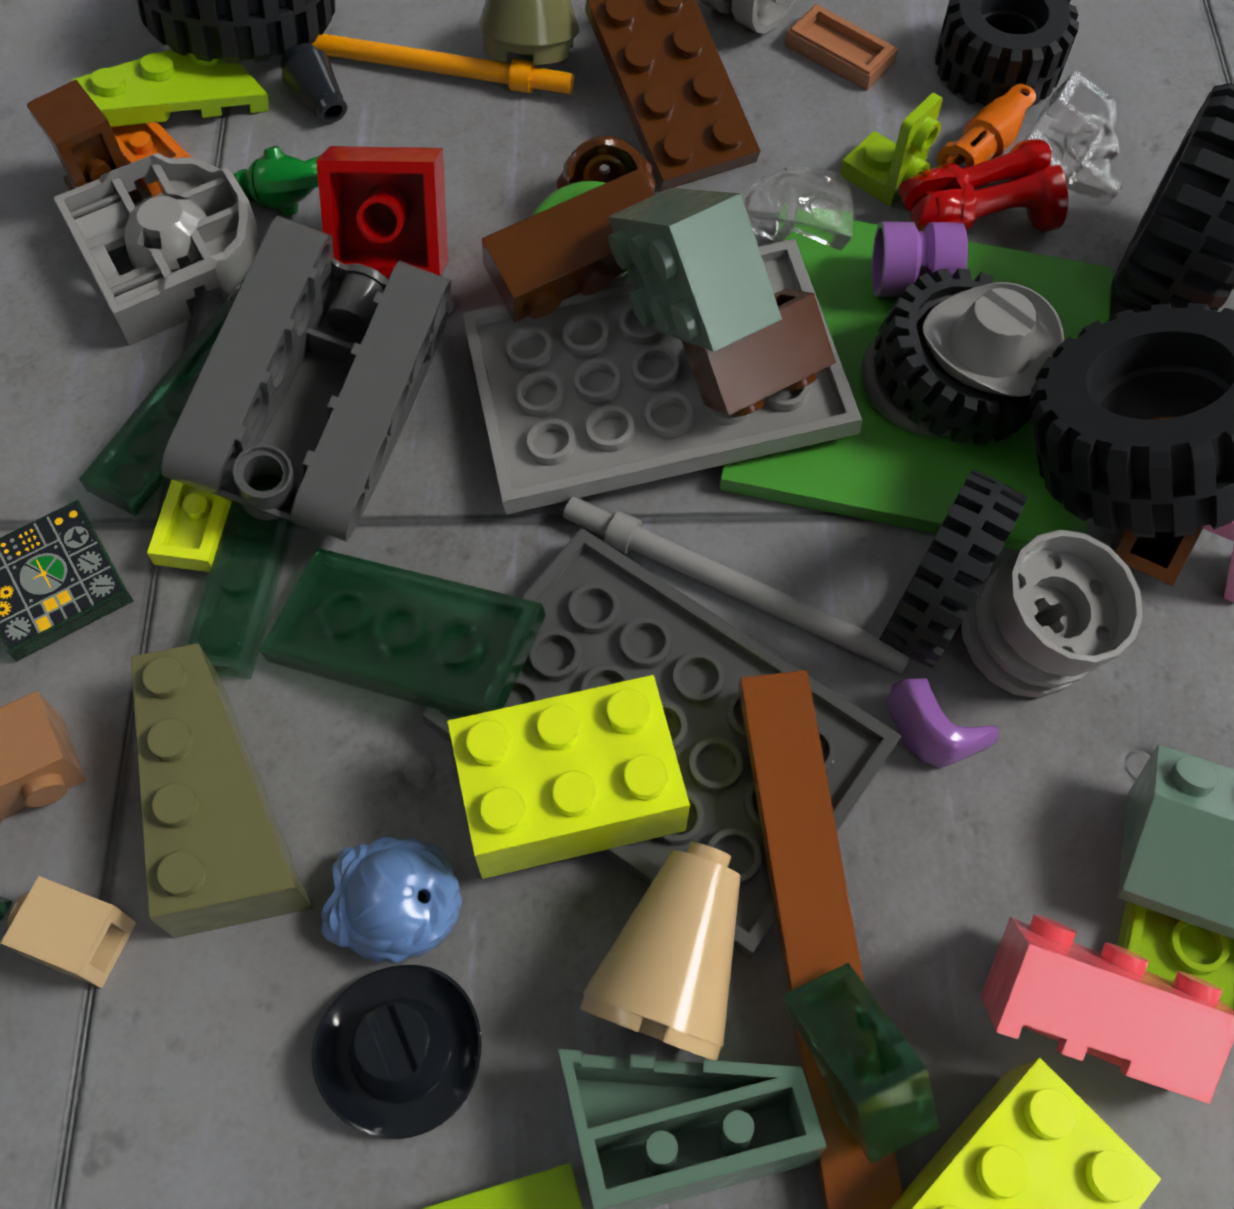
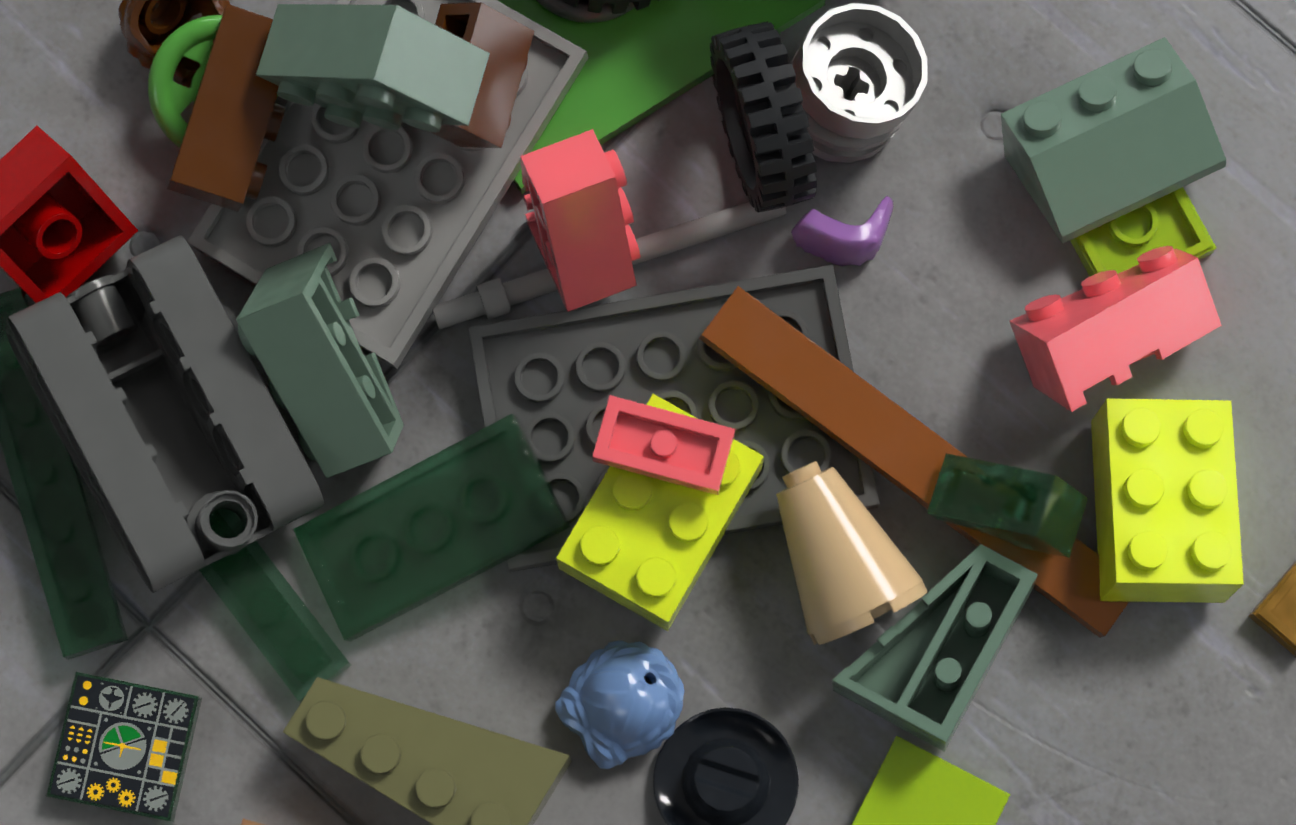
camera: 45 degrees left, 15 degrees up
neon yellow plate [147,480,236,573] -> none
none -> sand green wedge [236,243,404,478]
none -> coral wedge [520,129,641,312]
none -> coral plate [592,395,735,495]

